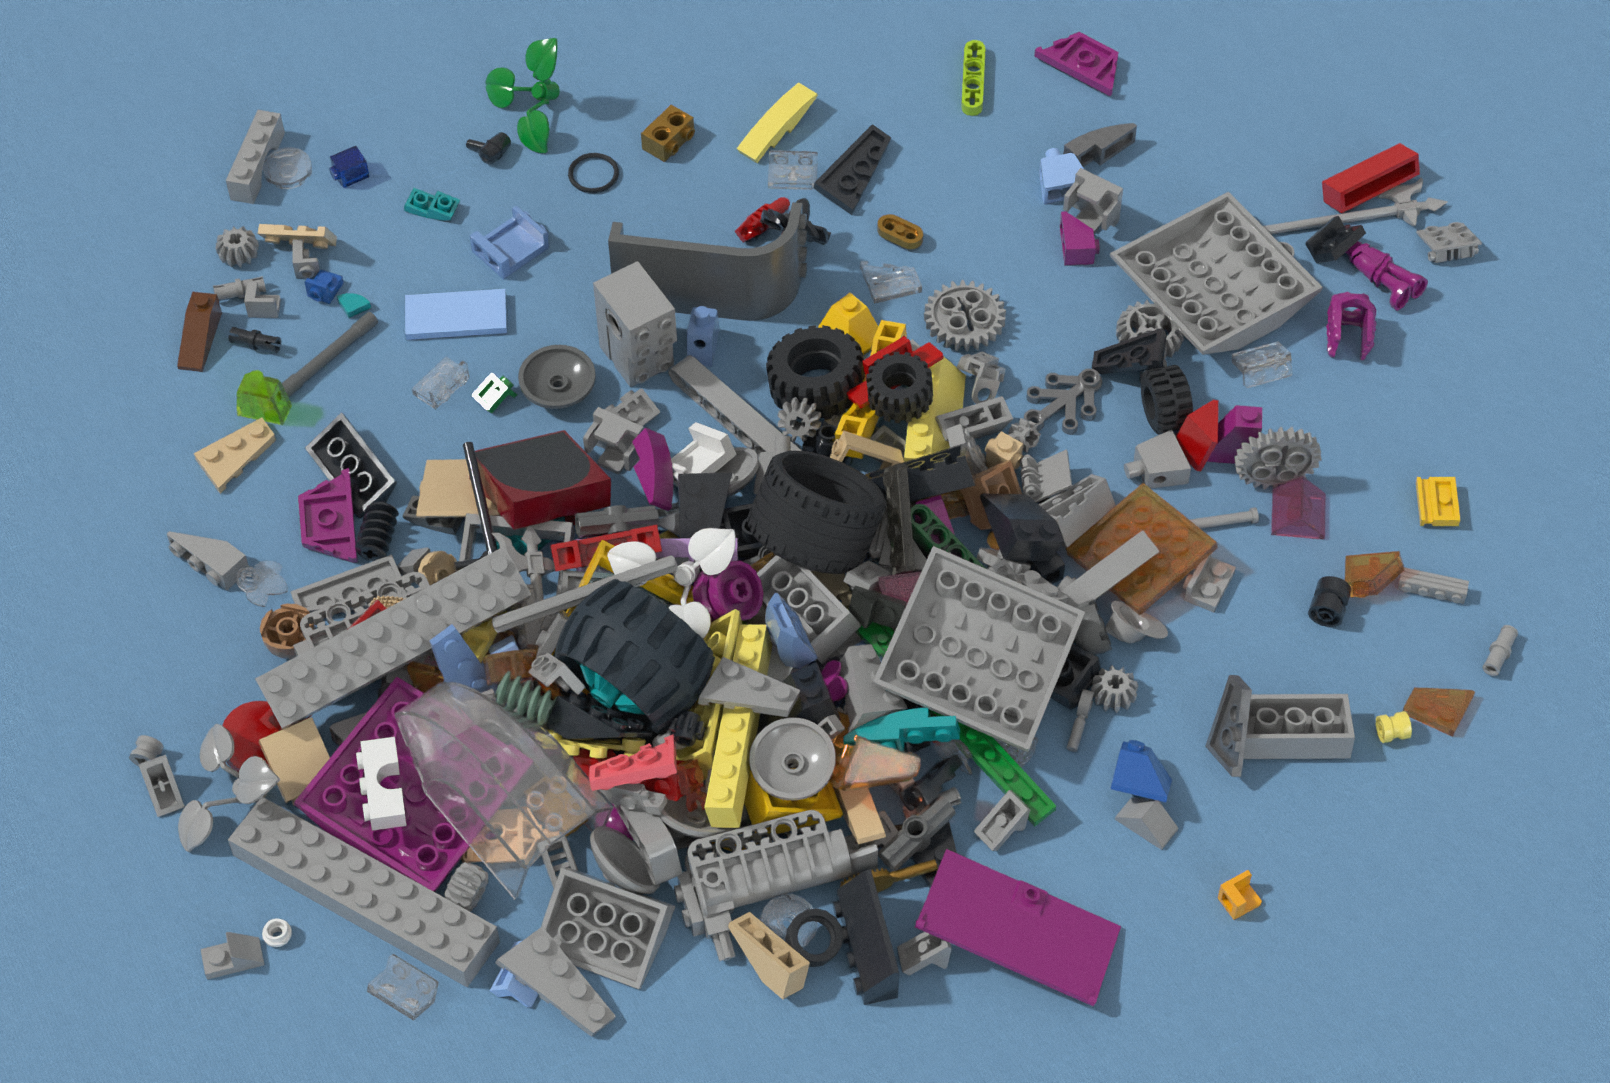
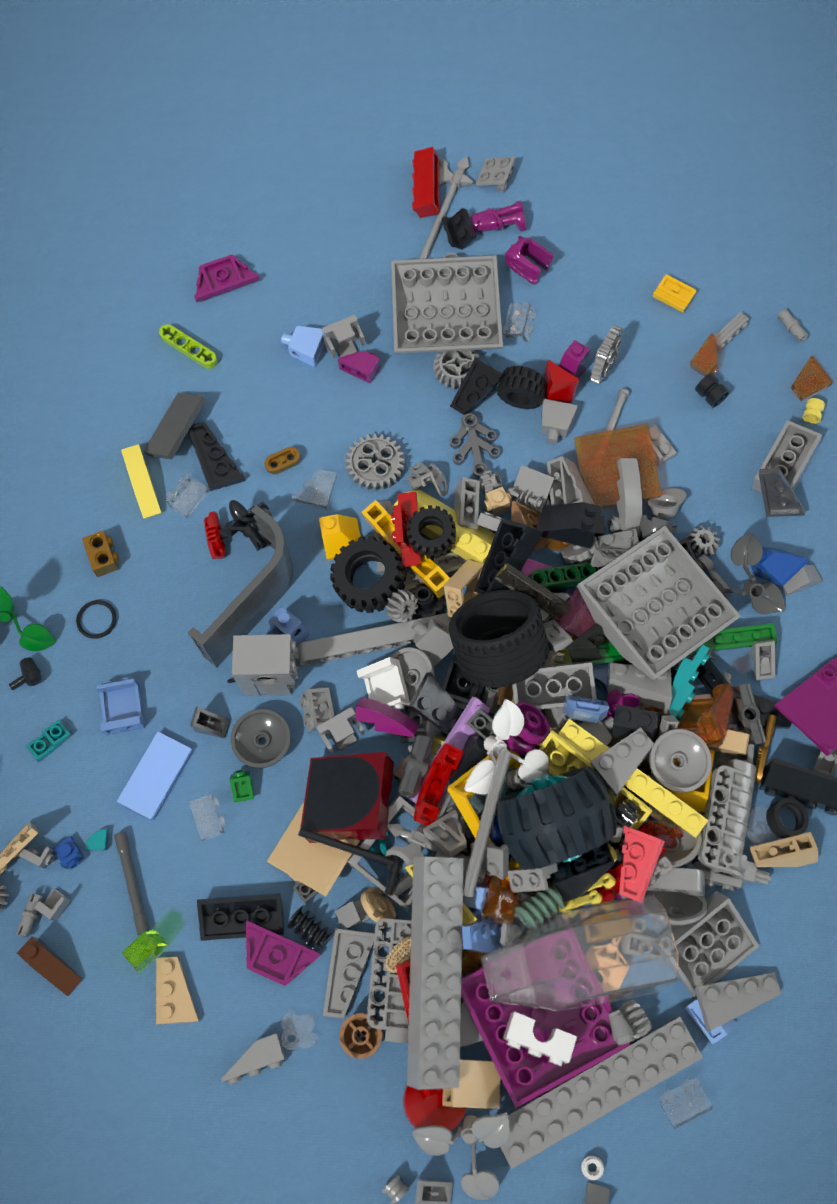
camera: 55 degrees left, 15 degrees up
black pin [228,327,282,353] -> none
flat silver slope [1063,123,1137,167] -> none
clear pink slope [1271,476,1326,540] -> none
none -> dark grey tile [143,393,206,460]
none -> dark grey slope [190,707,230,738]
none -> light grey wing [423,809,467,858]
none -> light grey cone [608,1010,635,1046]
none -> dark grey plant [712,533,785,614]

